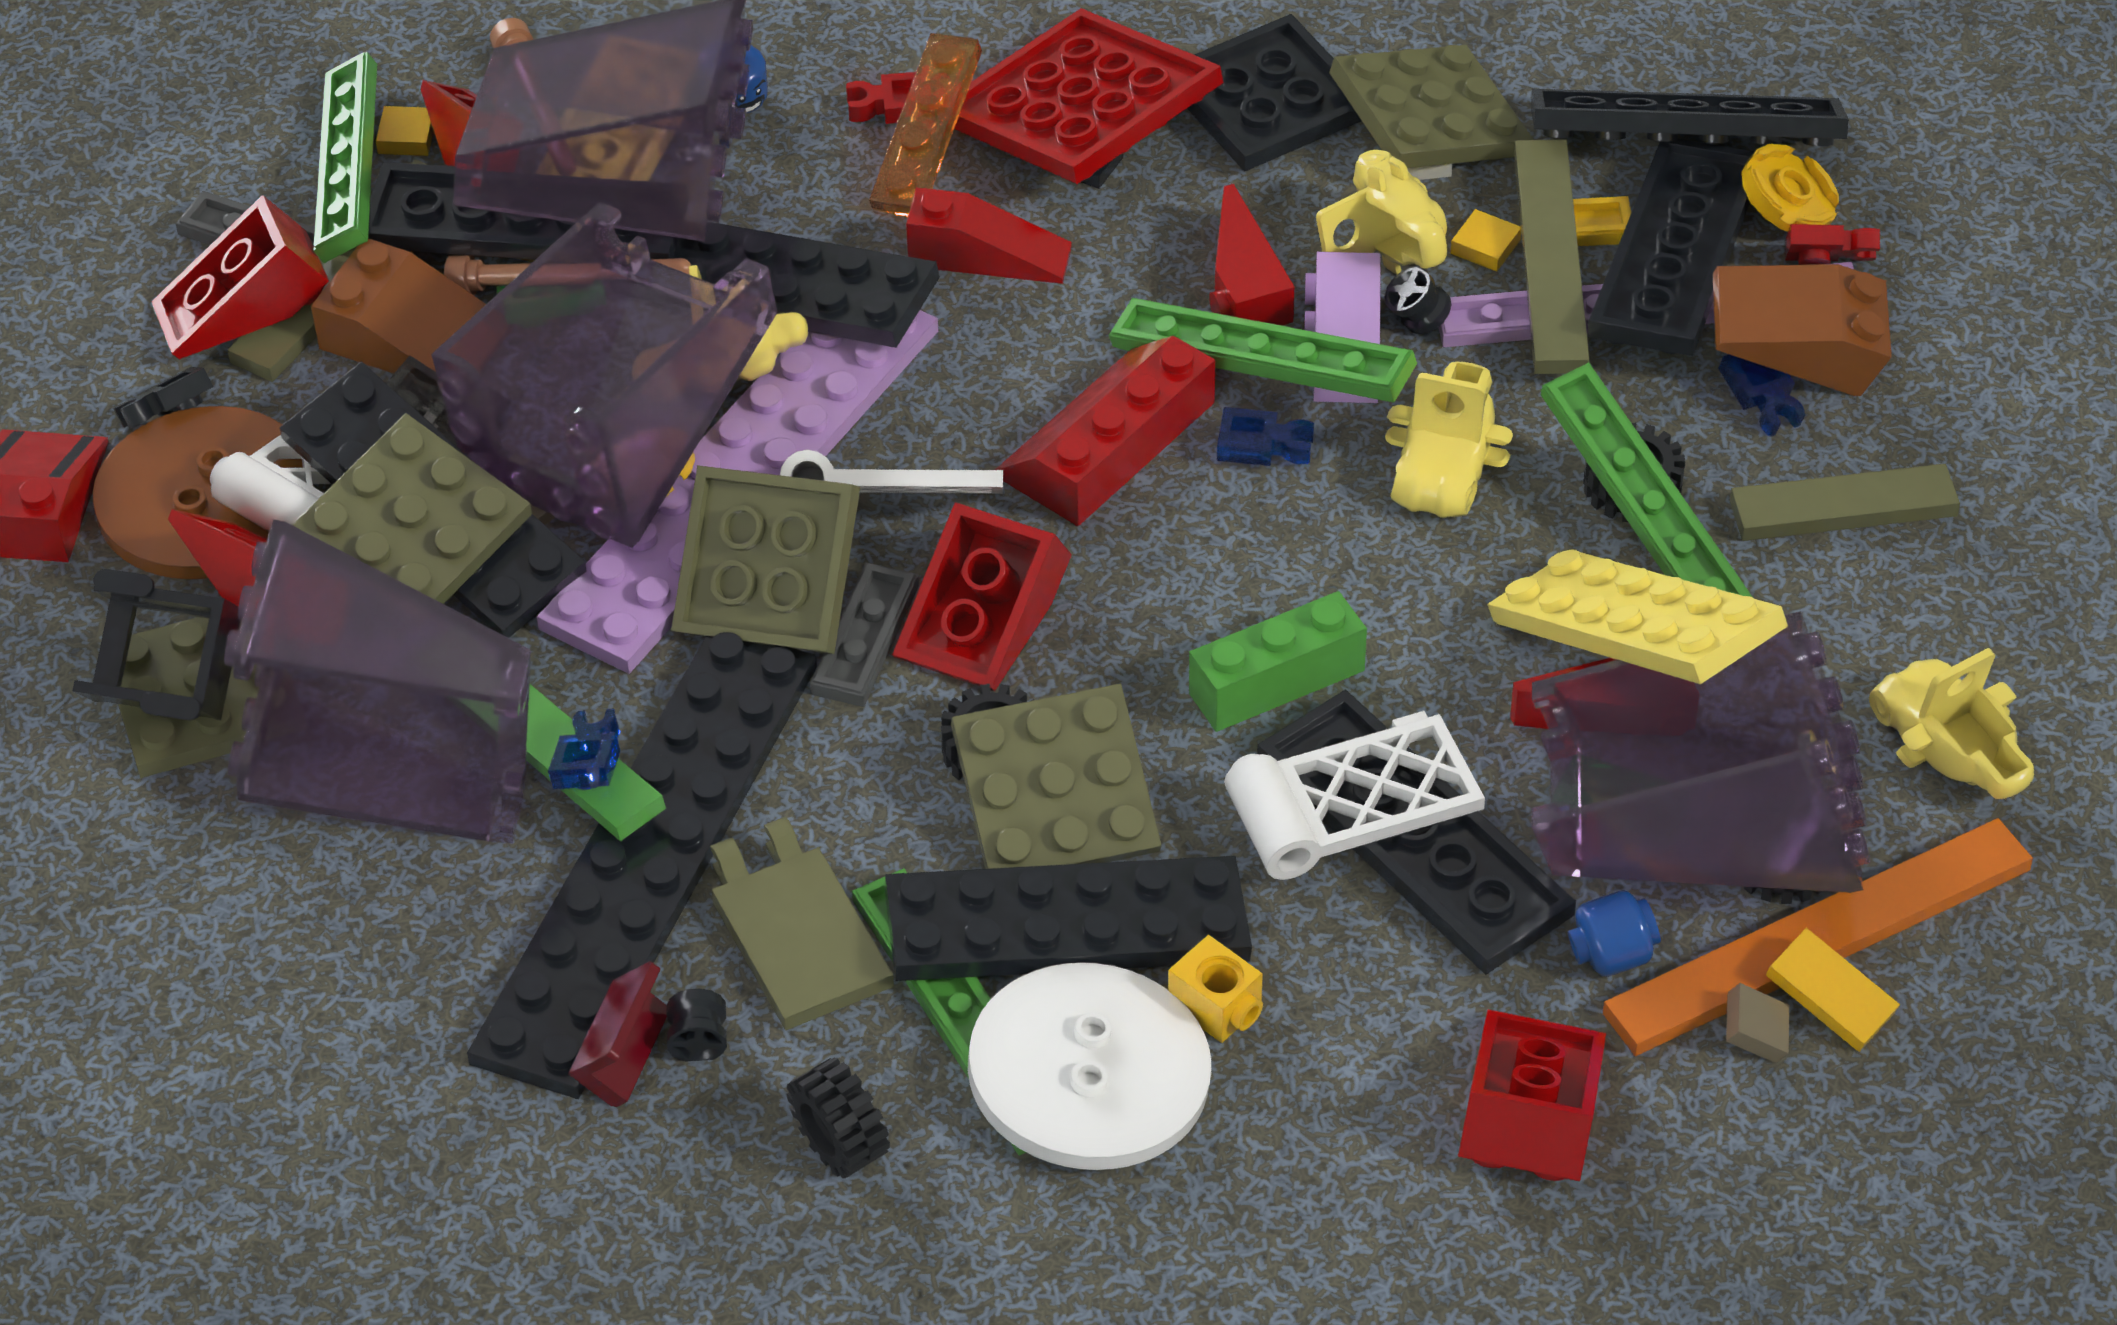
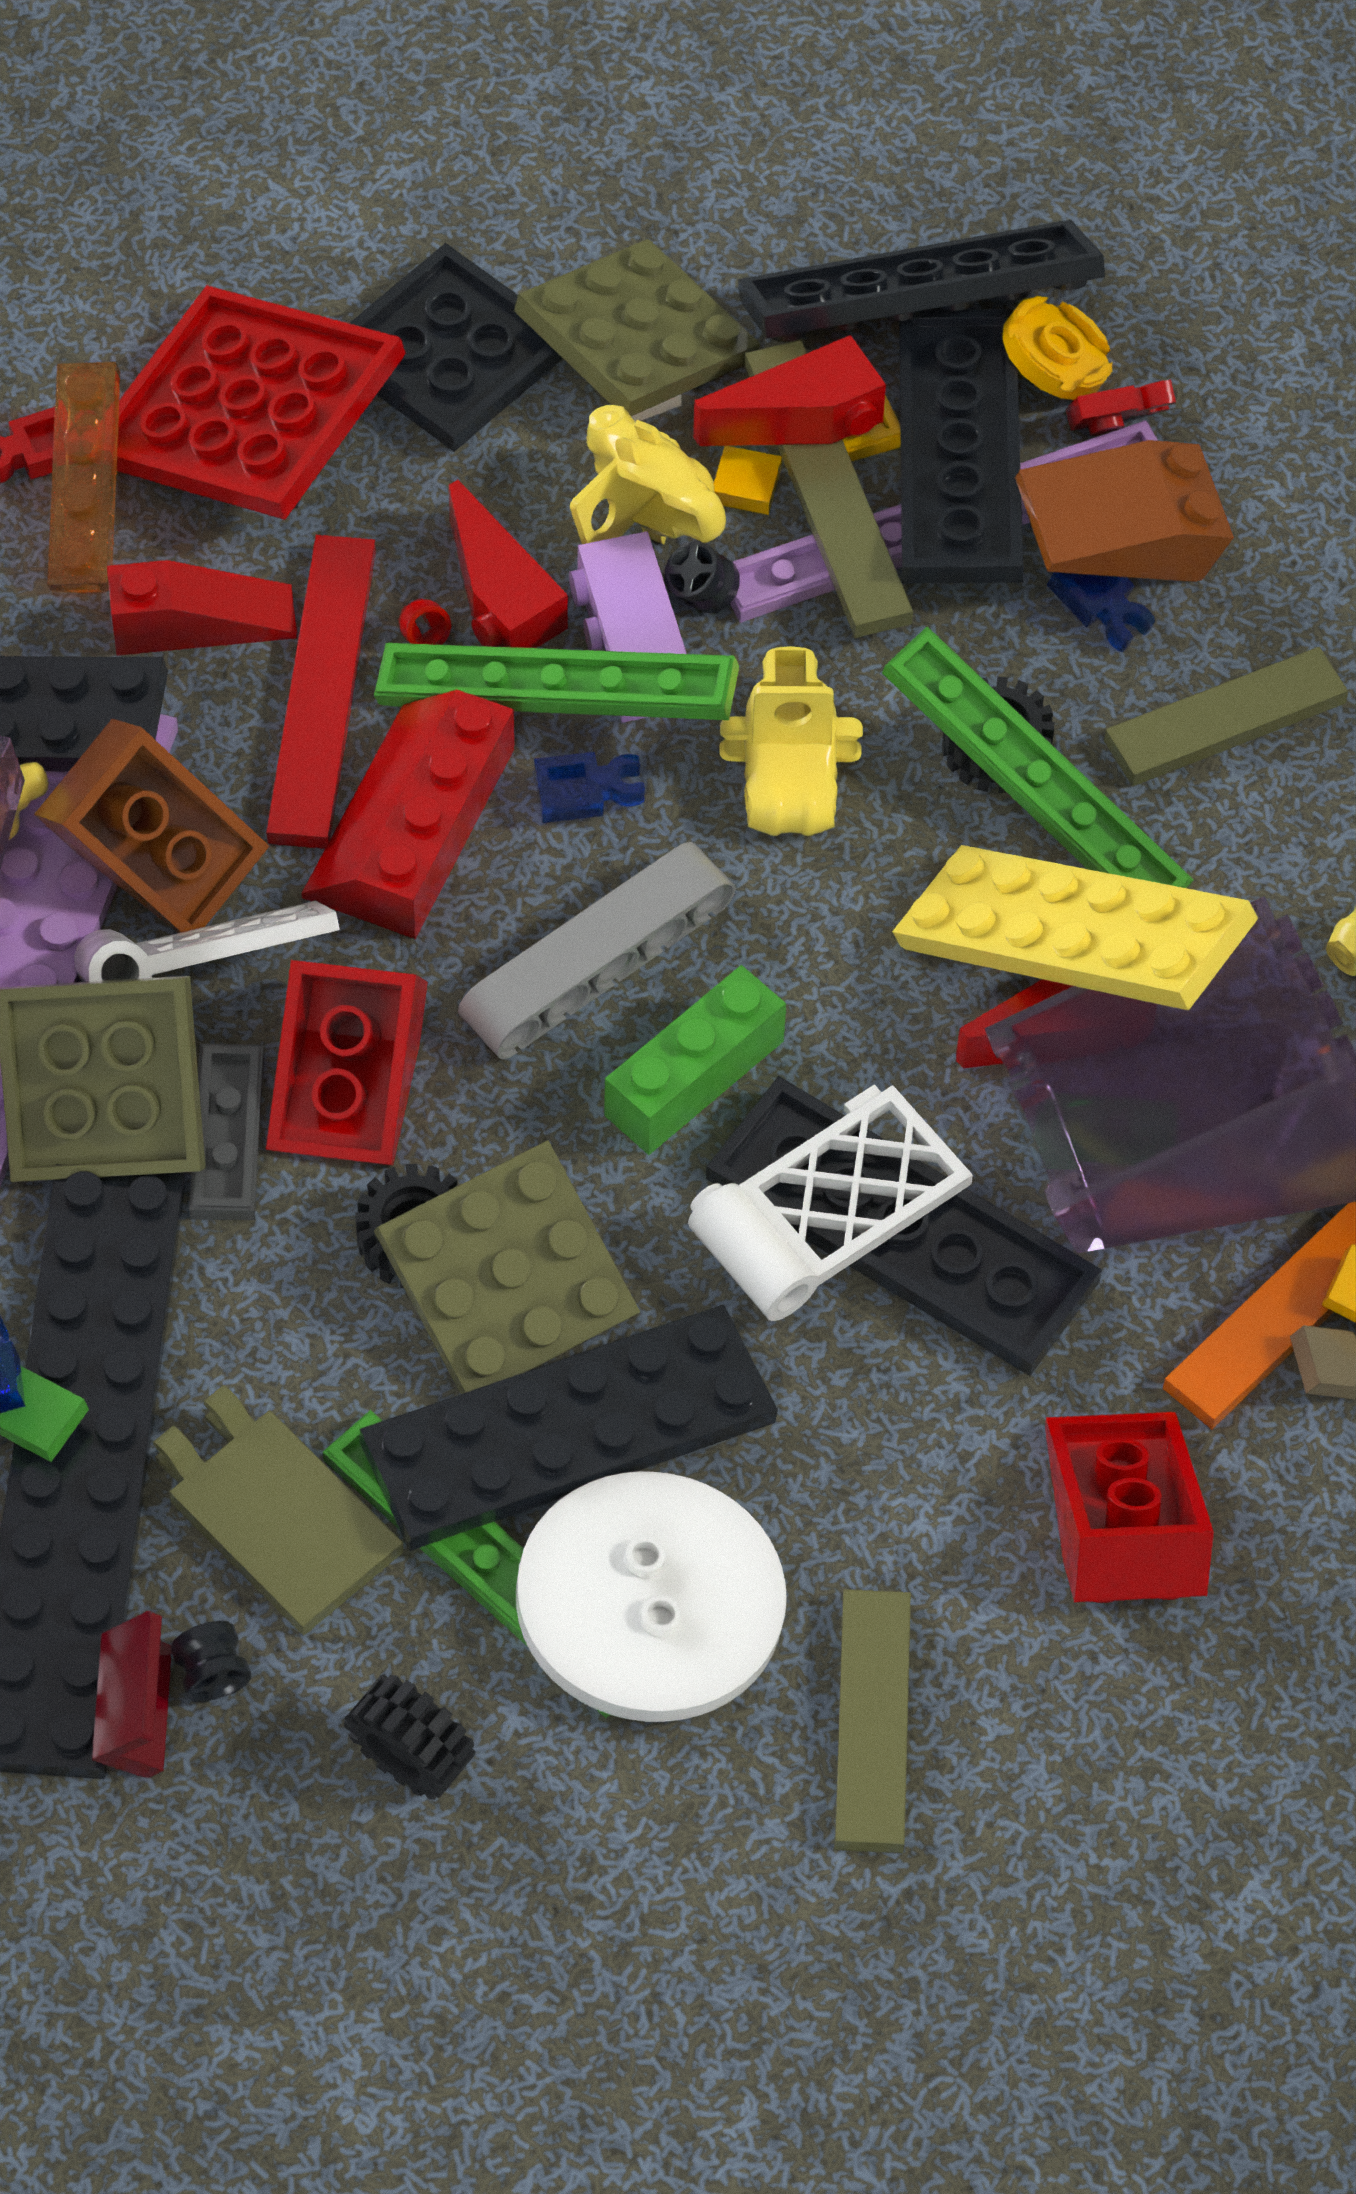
camera: 20 degrees left, 10 degrees up
yellow brick [1168,934,1263,1043] -> none
blue head [1567,890,1661,977] -> none
none -> dark orange slope [34,718,269,933]
none -> red tile [266,535,376,849]
none -> red hinge [398,598,452,645]
none -> light grey beam [458,842,736,1059]
none -> red slope [693,335,886,446]
none -> olive tile [834,1589,911,1853]

